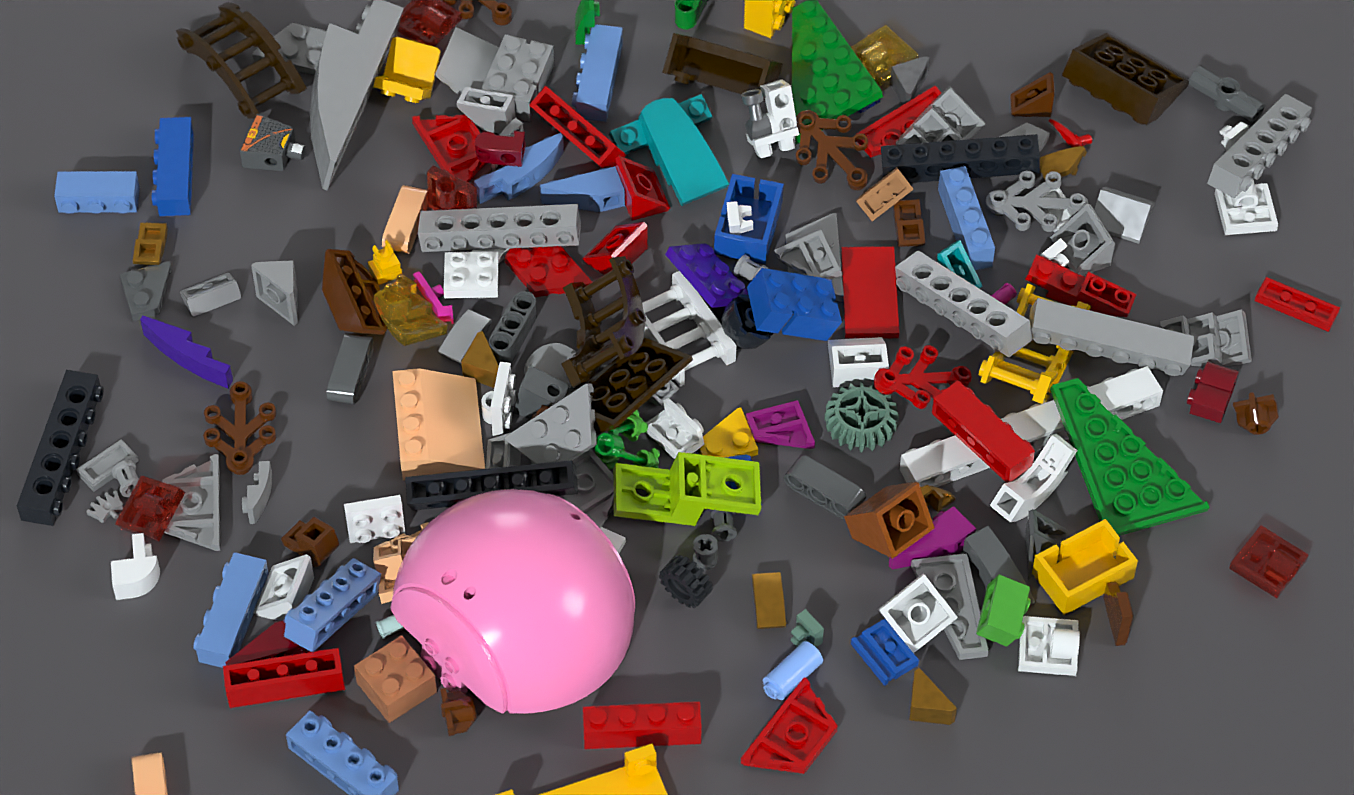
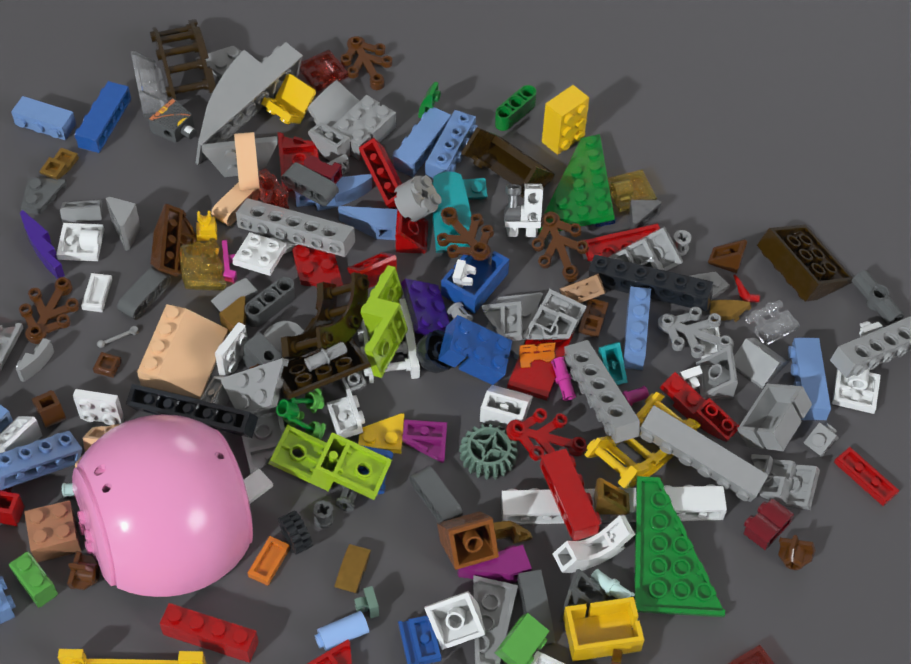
camera: 20 degrees right, 0 degrees up
none -> bright green brick [9,551,58,608]
none -> white plate [56,223,104,261]
none -> white tile [81,273,113,312]
none -> reddish brown tile [93,352,122,378]
none -> light grey hinge [97,326,139,348]
none -> clear slope [131,51,168,118]
none -> light grey wing [202,136,278,177]
none -> light nougat beam [234,132,260,191]
none -> orange tile [248,536,290,586]
none -> dark grey beam [281,163,339,206]
none -> light grey axle [304,342,347,372]
none -> lime bracket [361,265,408,378]
none -> light grey brick [394,175,442,222]
none -> medium blue brick [425,110,478,178]
none -> reddish brown plant [437,207,494,261]
none -> orange piece [519,343,555,368]
none -> light grey slope [523,289,587,340]
none -> dark pink pin [551,357,576,401]
none -> light aqua pin [590,569,635,599]
none -> pearl gold slope [594,478,630,515]
none -> light grey bush [673,230,692,256]
none -> light grey piece [737,384,812,451]
none -> clear plate [746,300,800,345]
none -> medium blue brick [788,338,831,420]
none -> light grey bracket [804,422,839,457]

